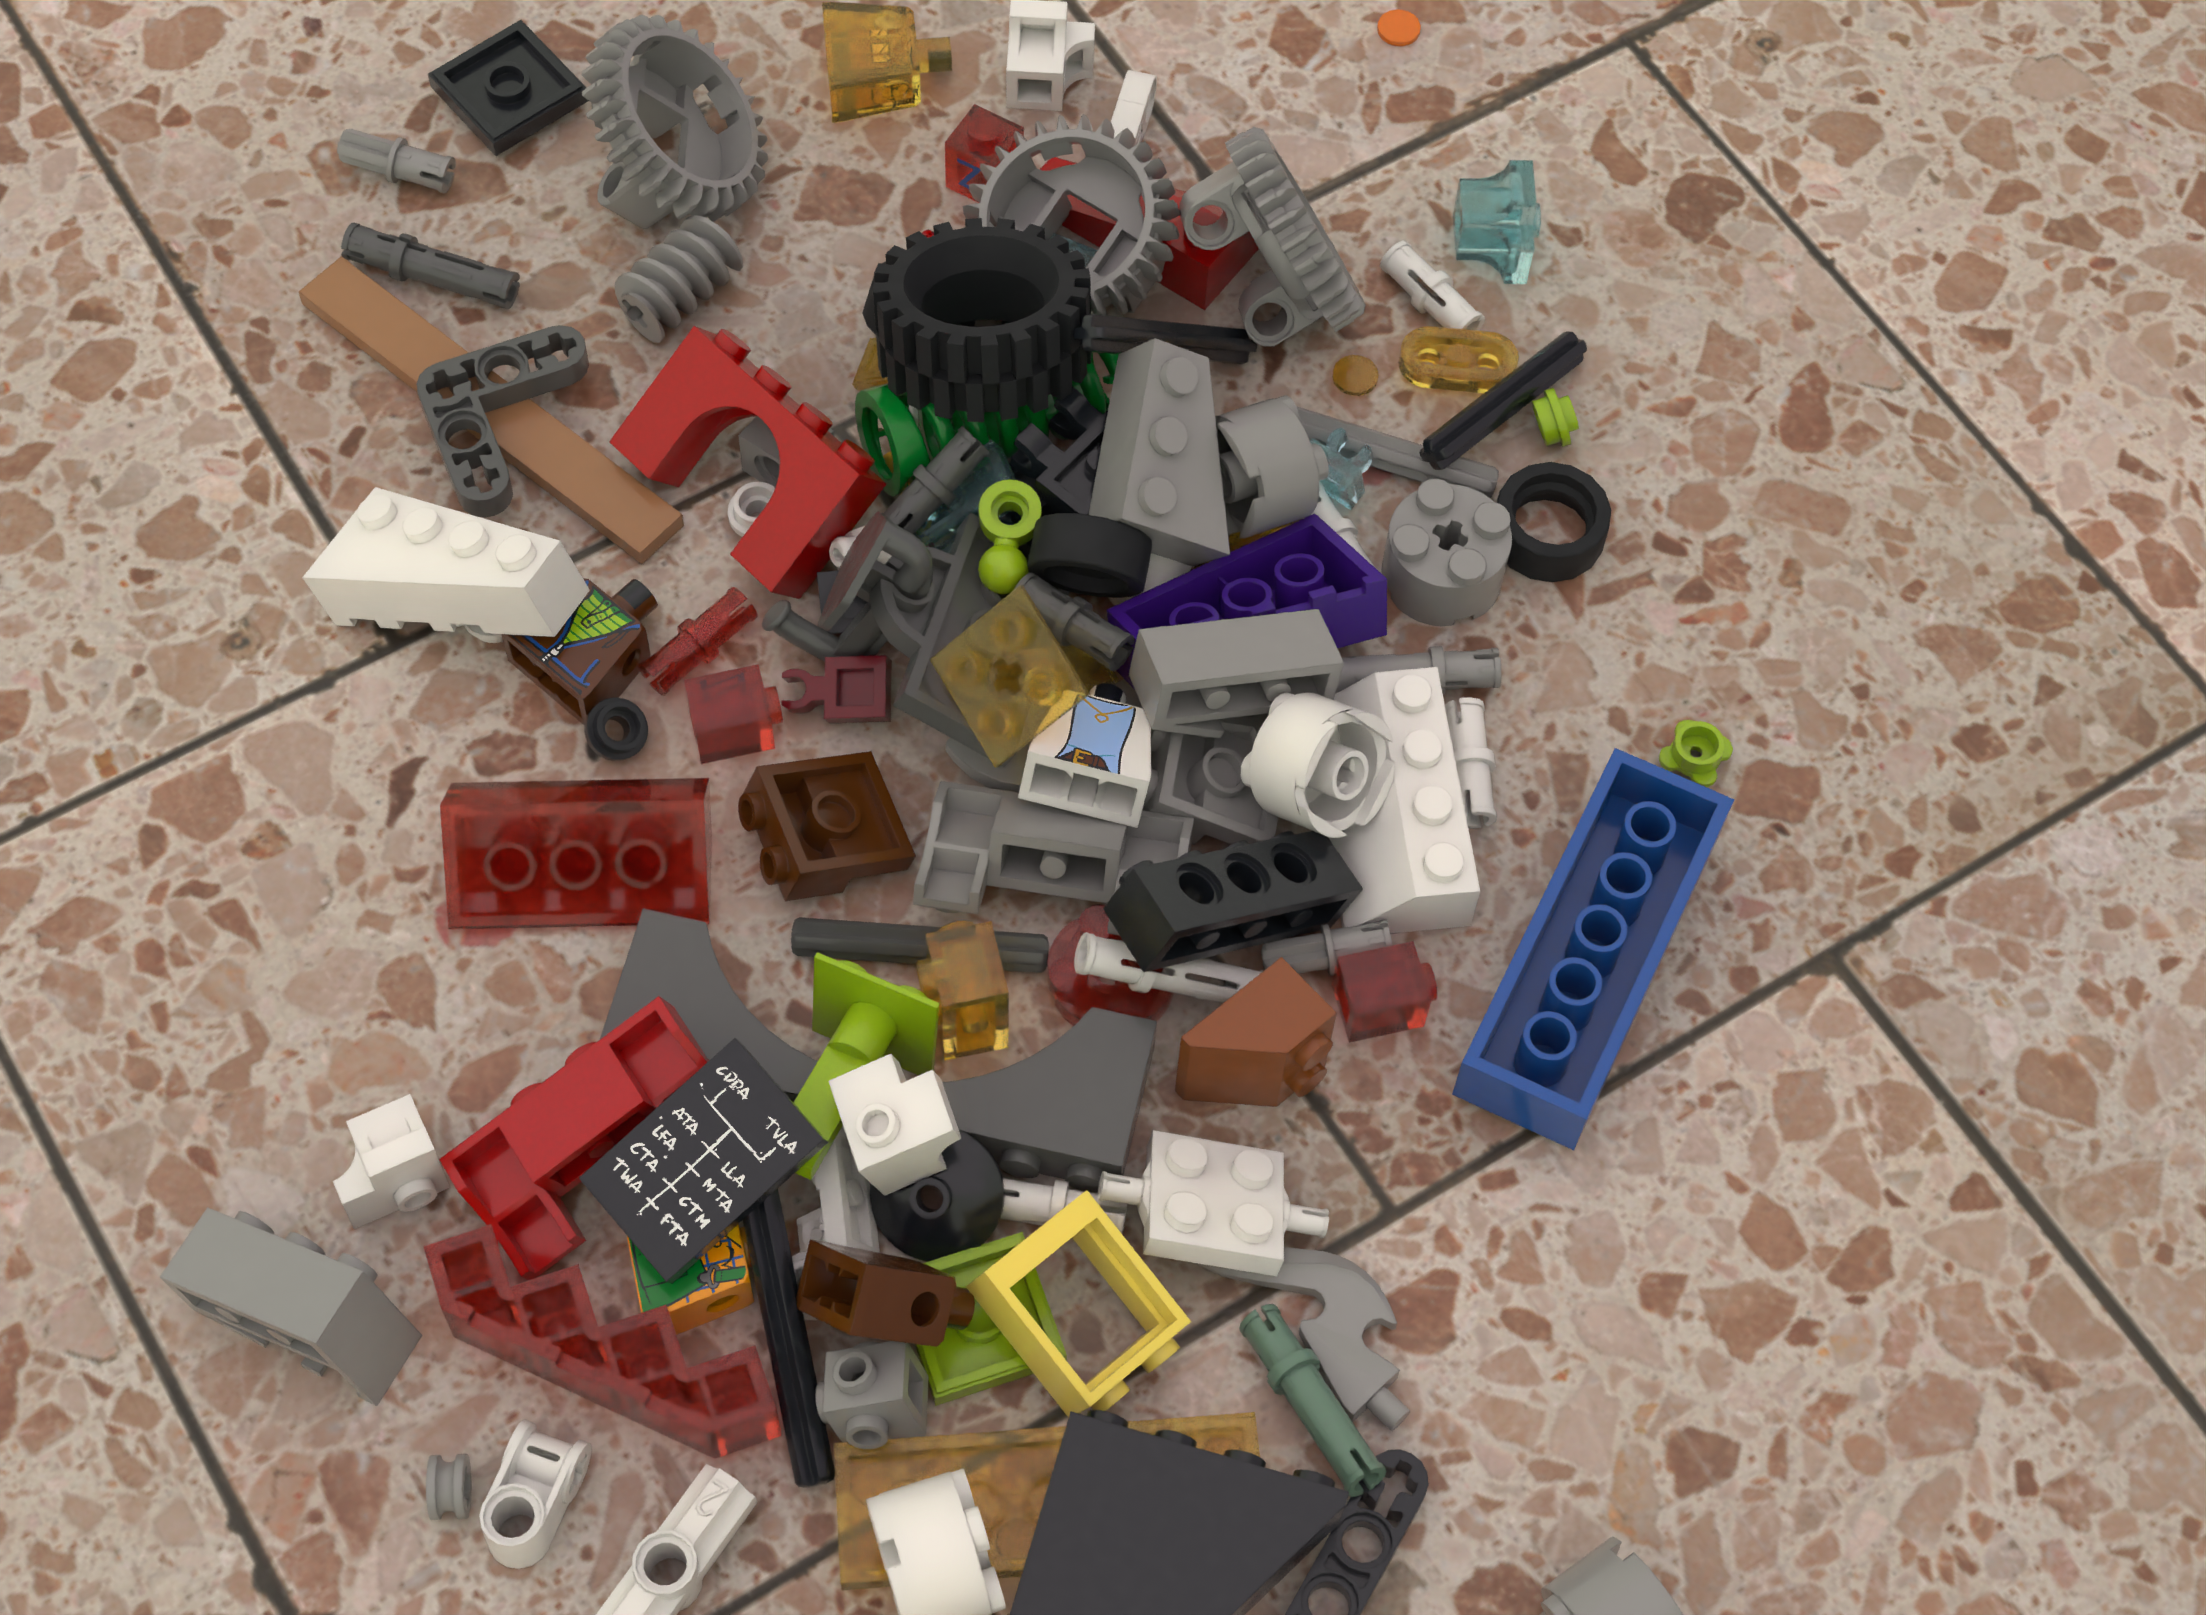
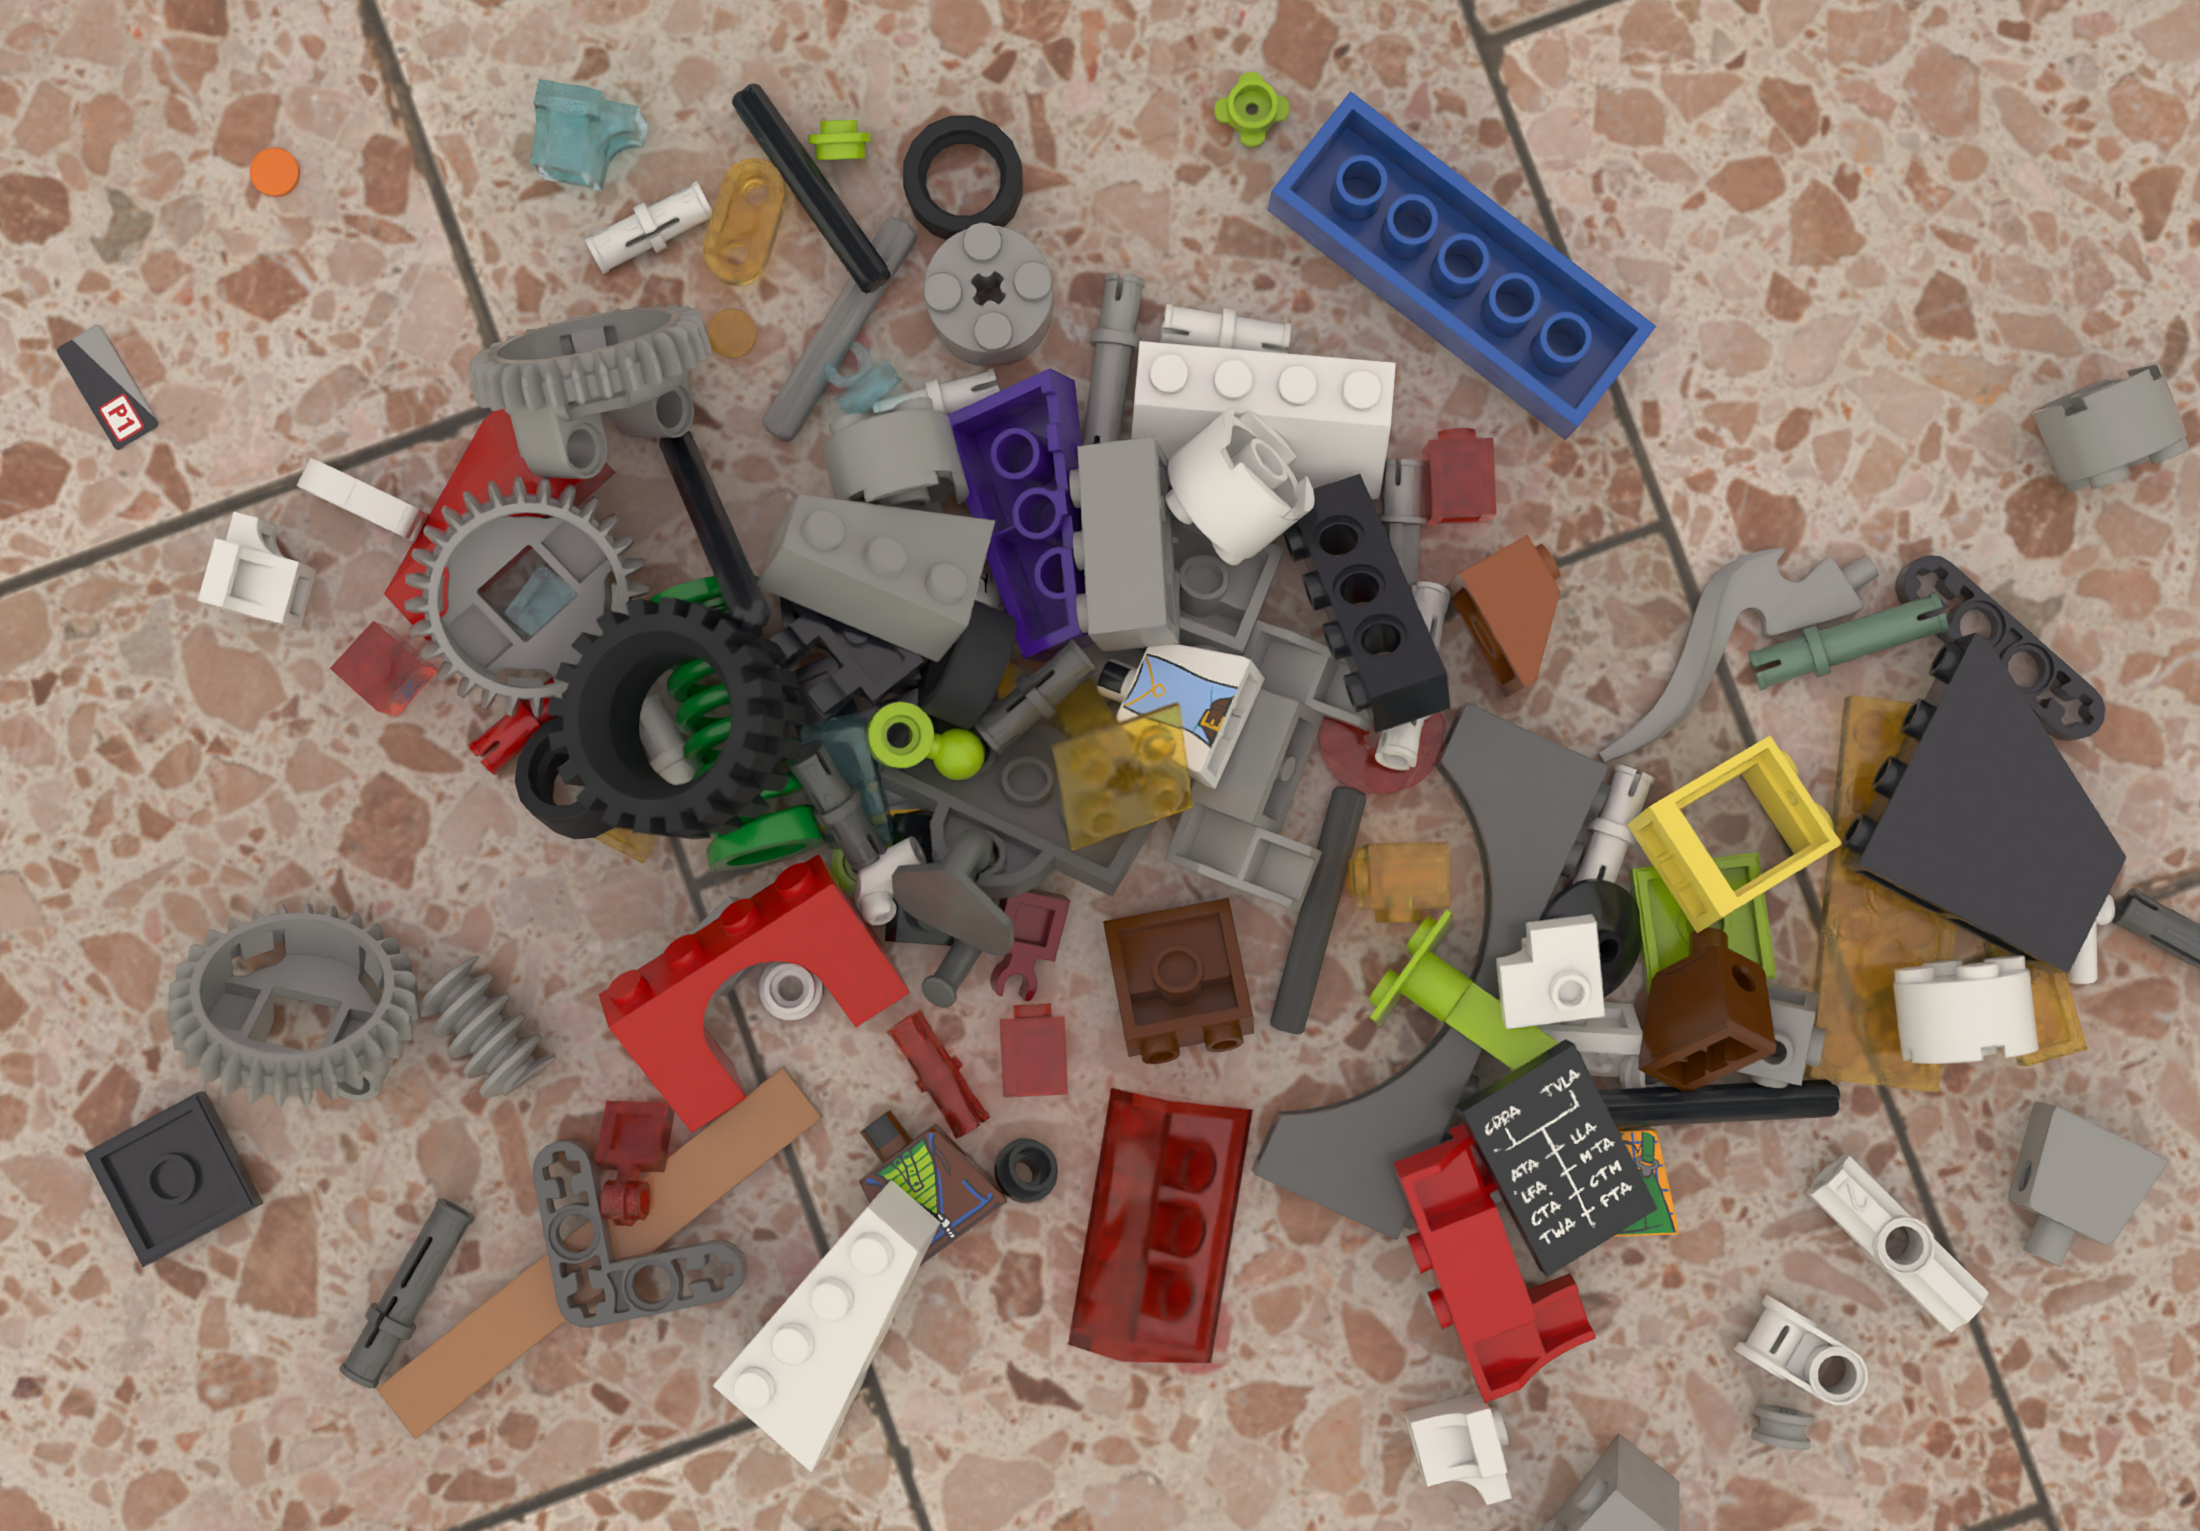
camera: 75 degrees left, 25 degrees up
light grey axle [337,129,456,193] -> none
clear red brick [423,1224,782,1459] -> none
clear yellow torso [822,2,952,123] -> none
white plate [1098,1130,1329,1277] -> none
none -> clear red plate [595,1101,675,1227]

